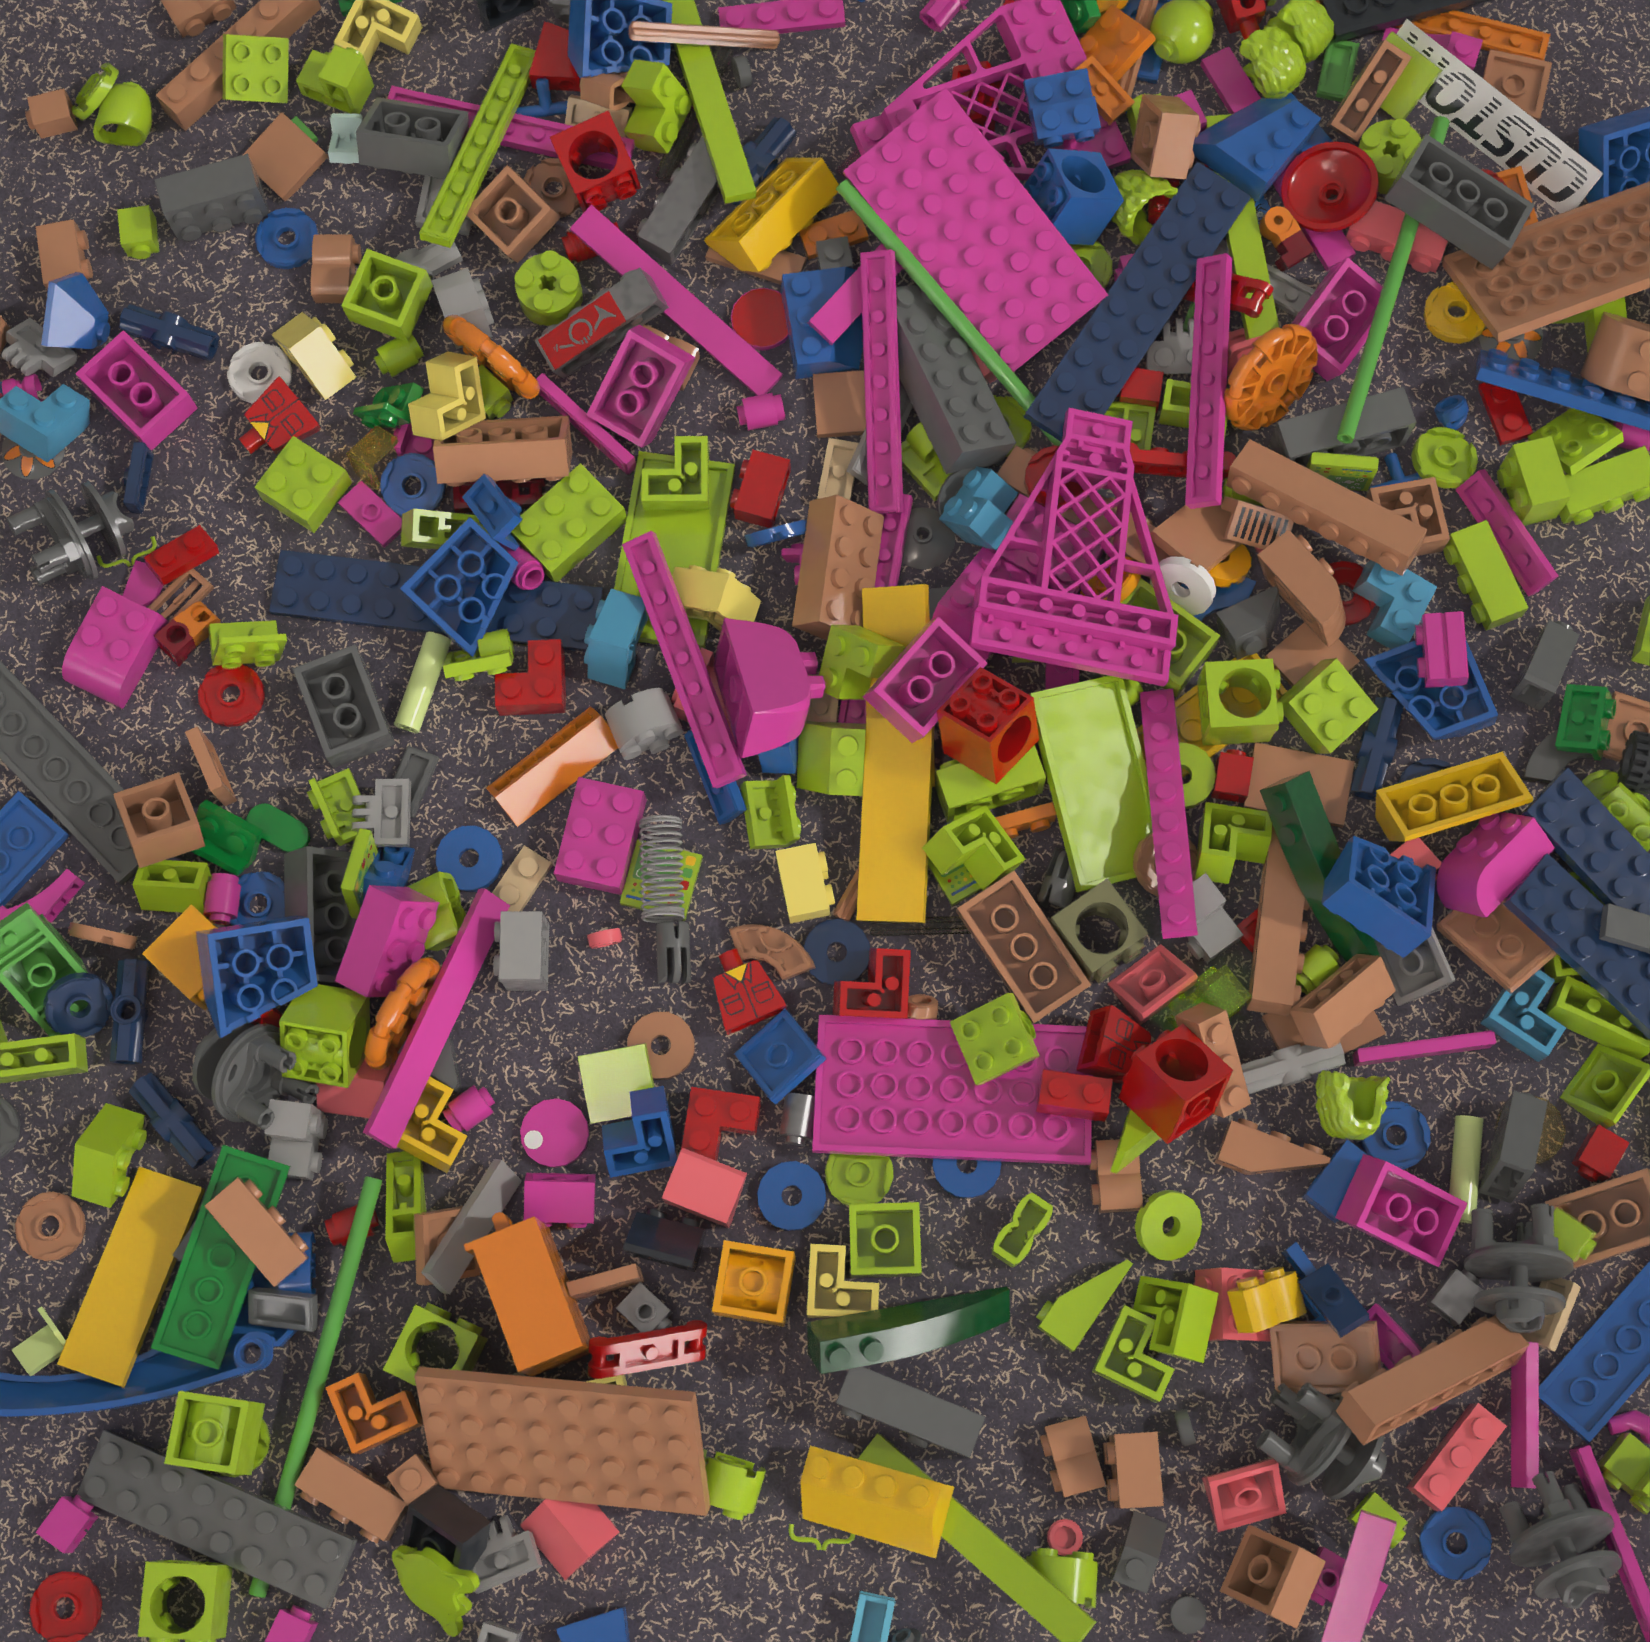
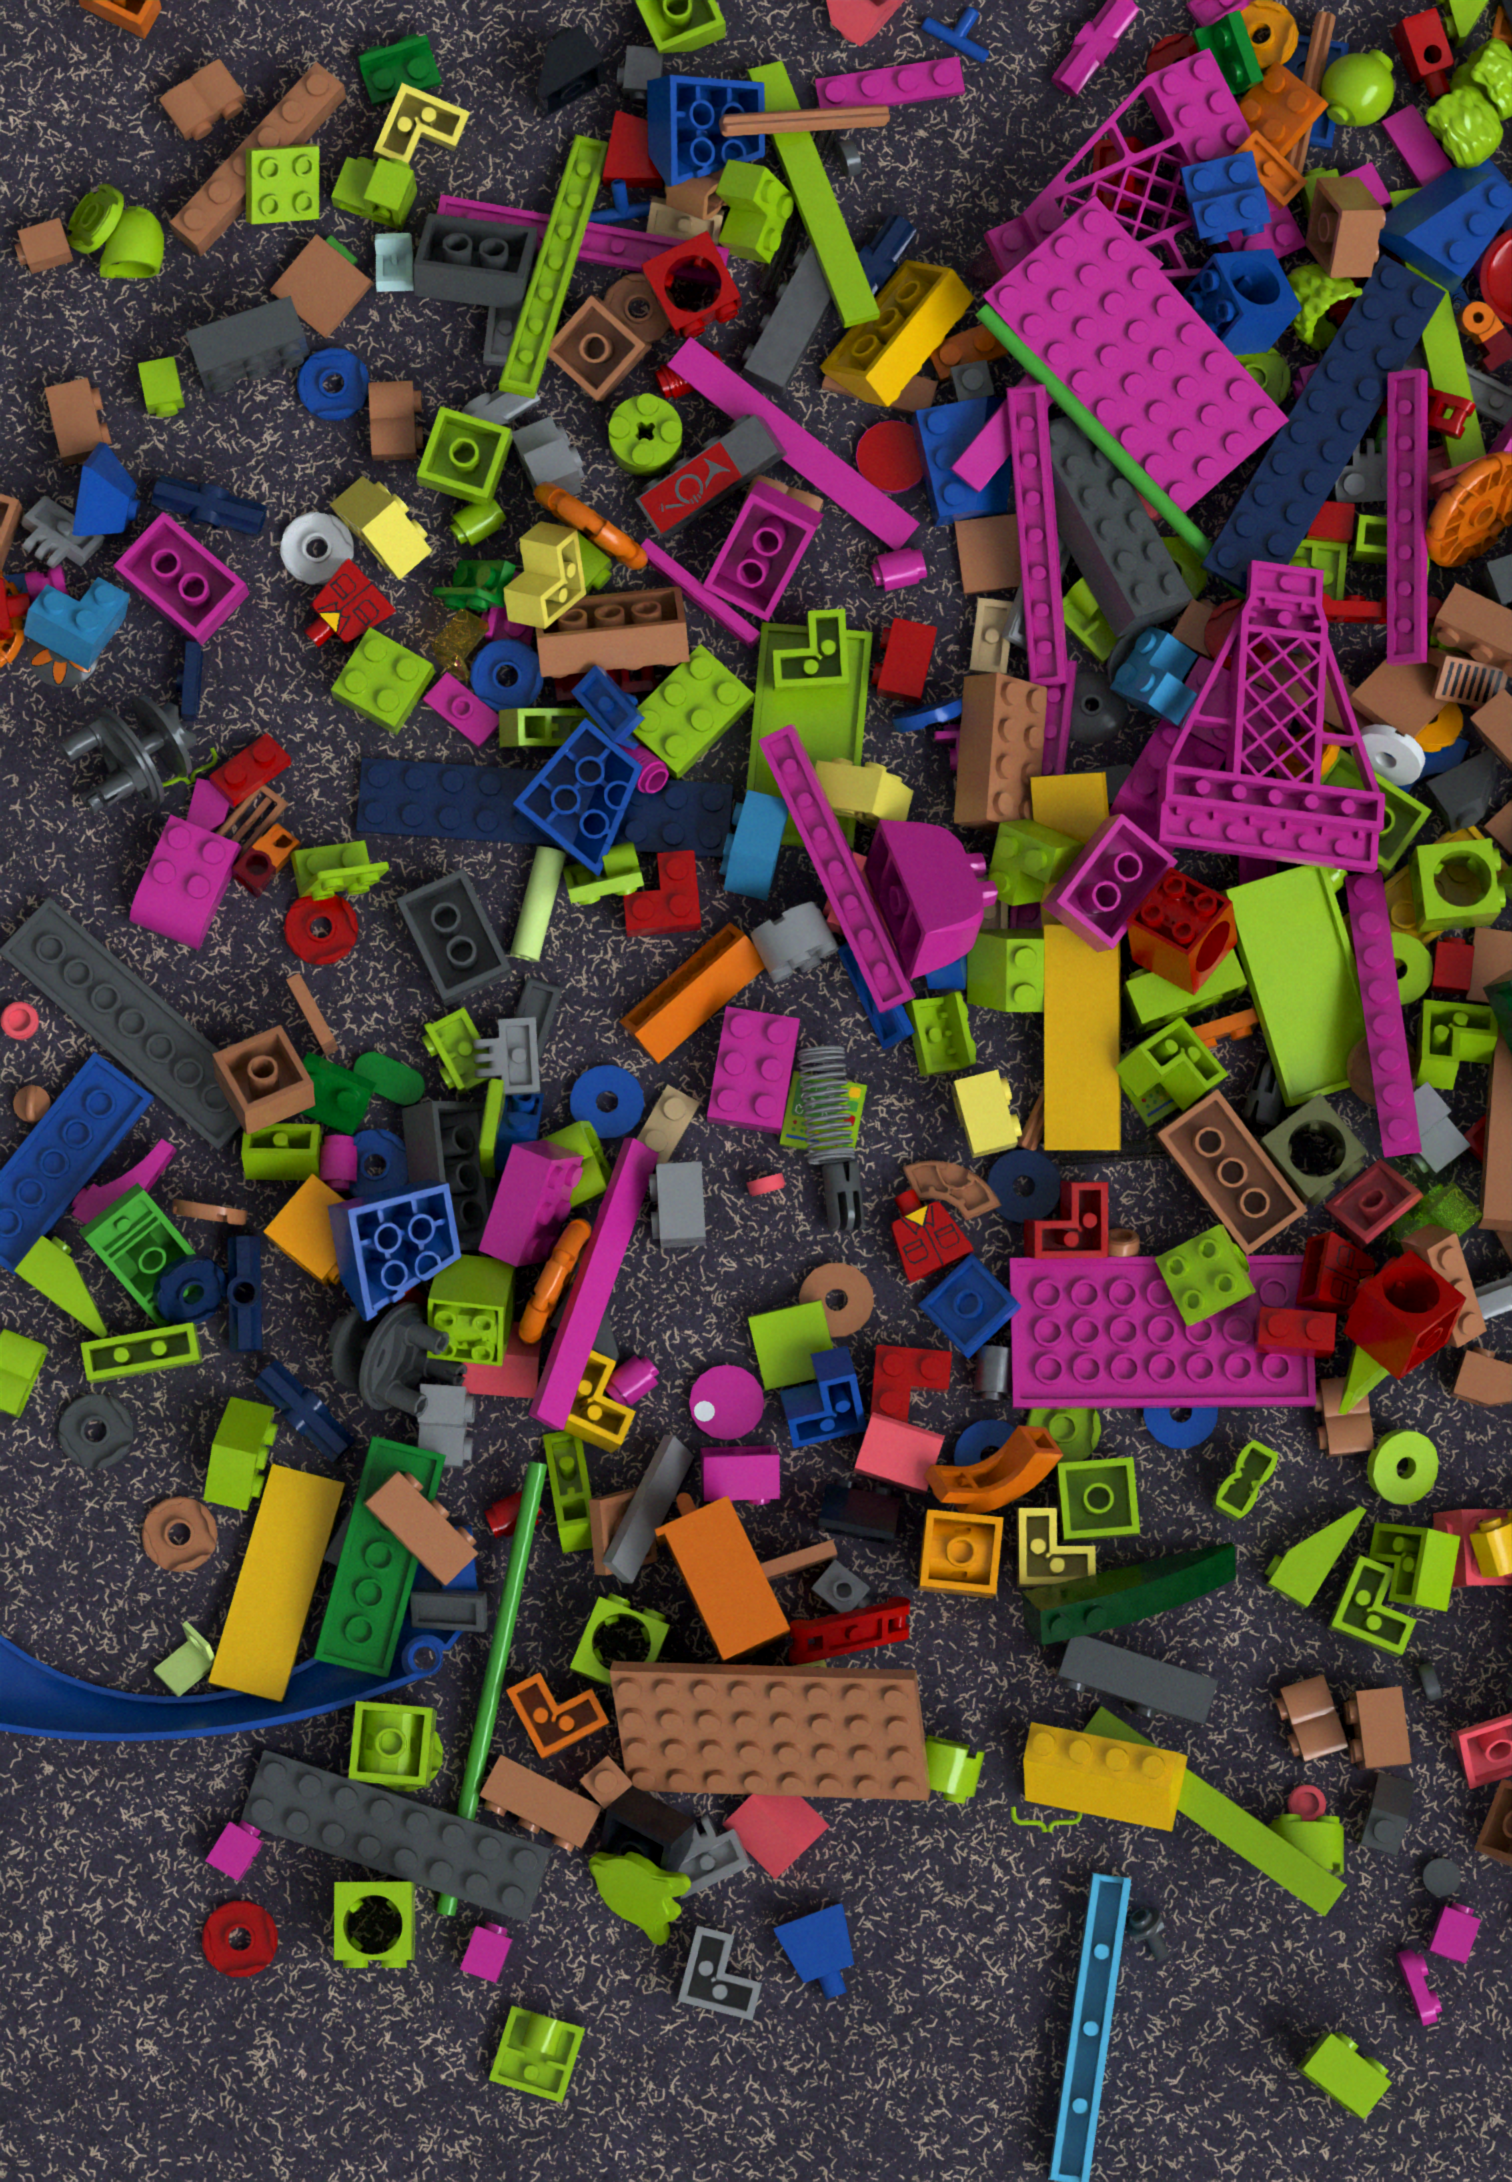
camera: 10 degrees left, 5 degrees up
none -> orange arch [924,1425,1063,1514]

